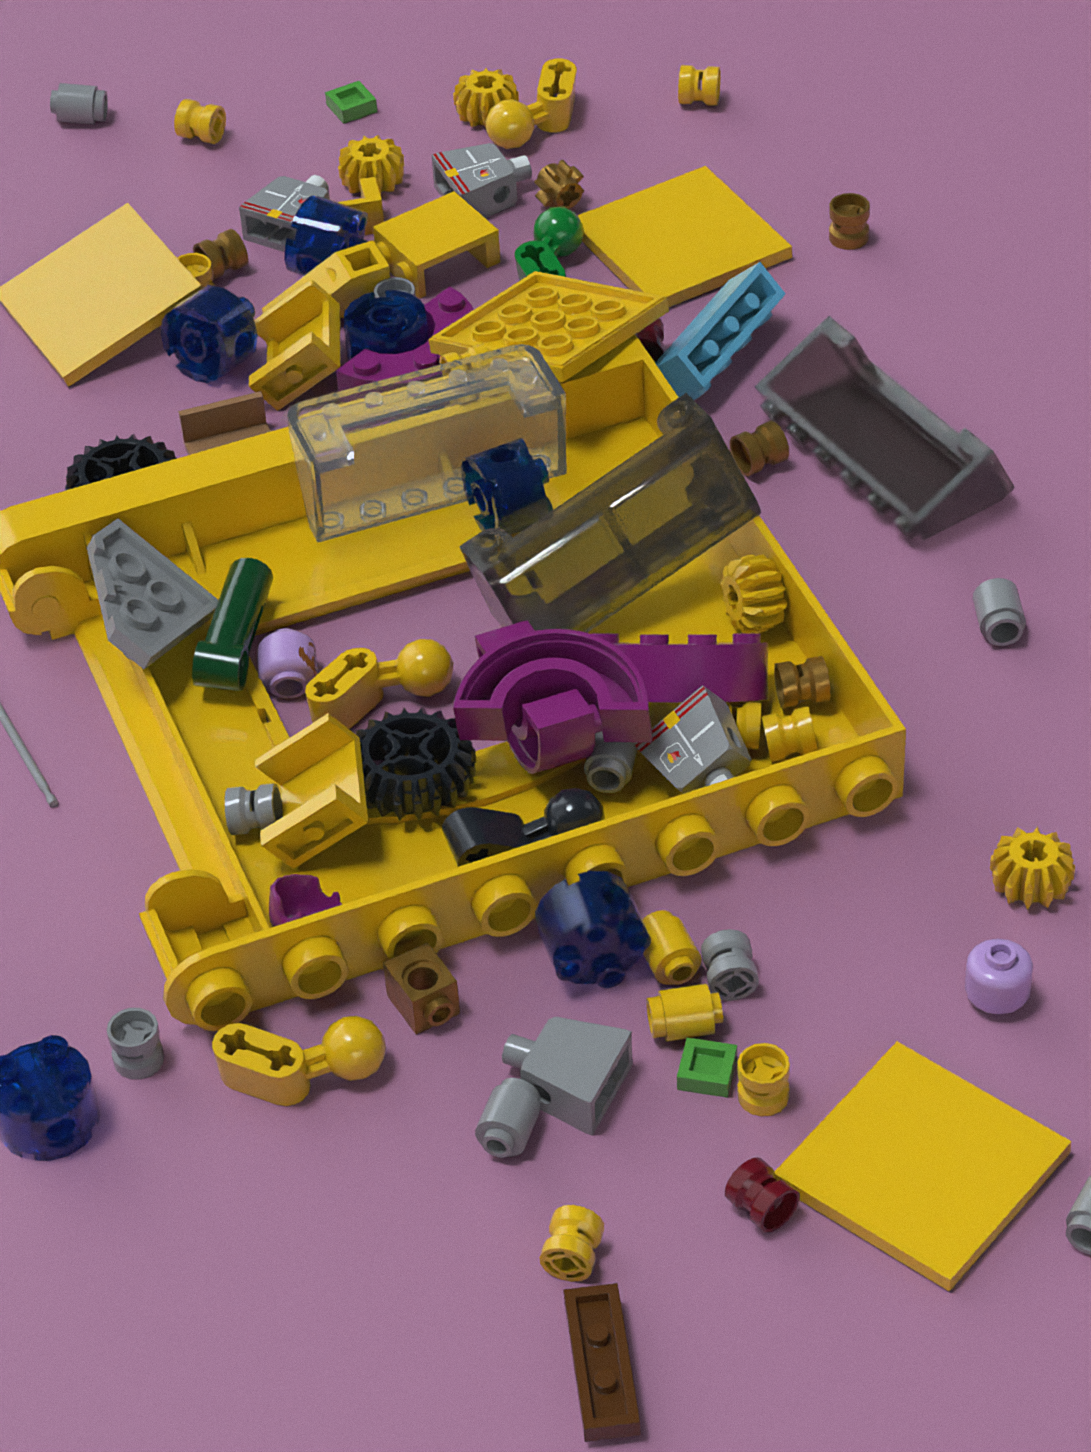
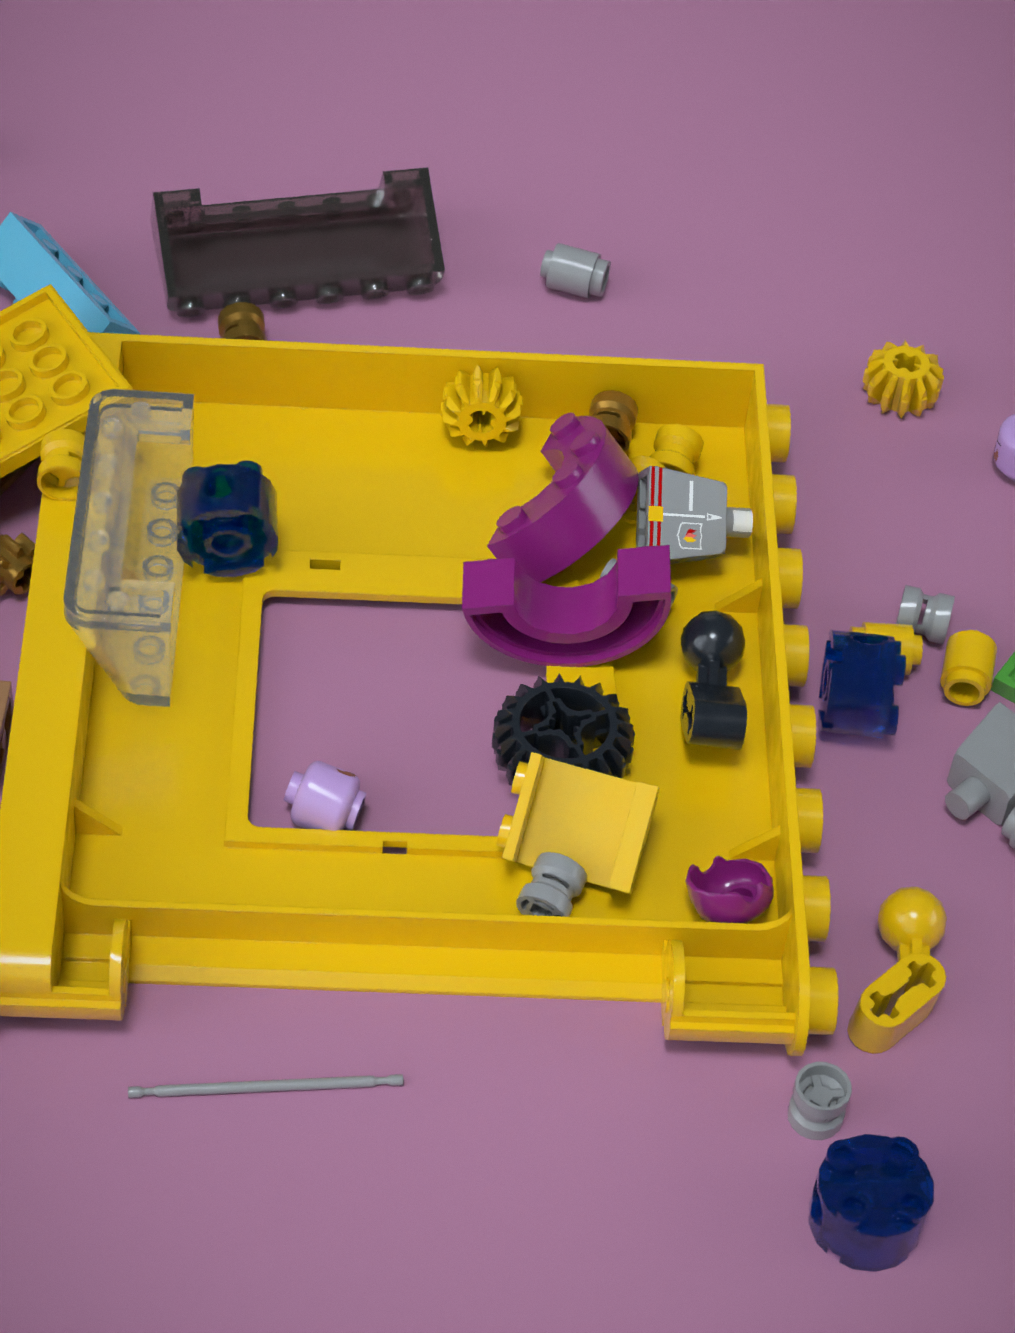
camera: 75 degrees left, 5 degrees up
light grey plate [87,519,218,669] -> none
dark green piece [192,558,273,691] -> none
yellow beam [305,639,454,729] -> none
pearl gold brick [383,942,460,1035] -> none
magenta brick [453,629,652,743] -> none
clear smoke windscreen [459,393,762,633] -> none

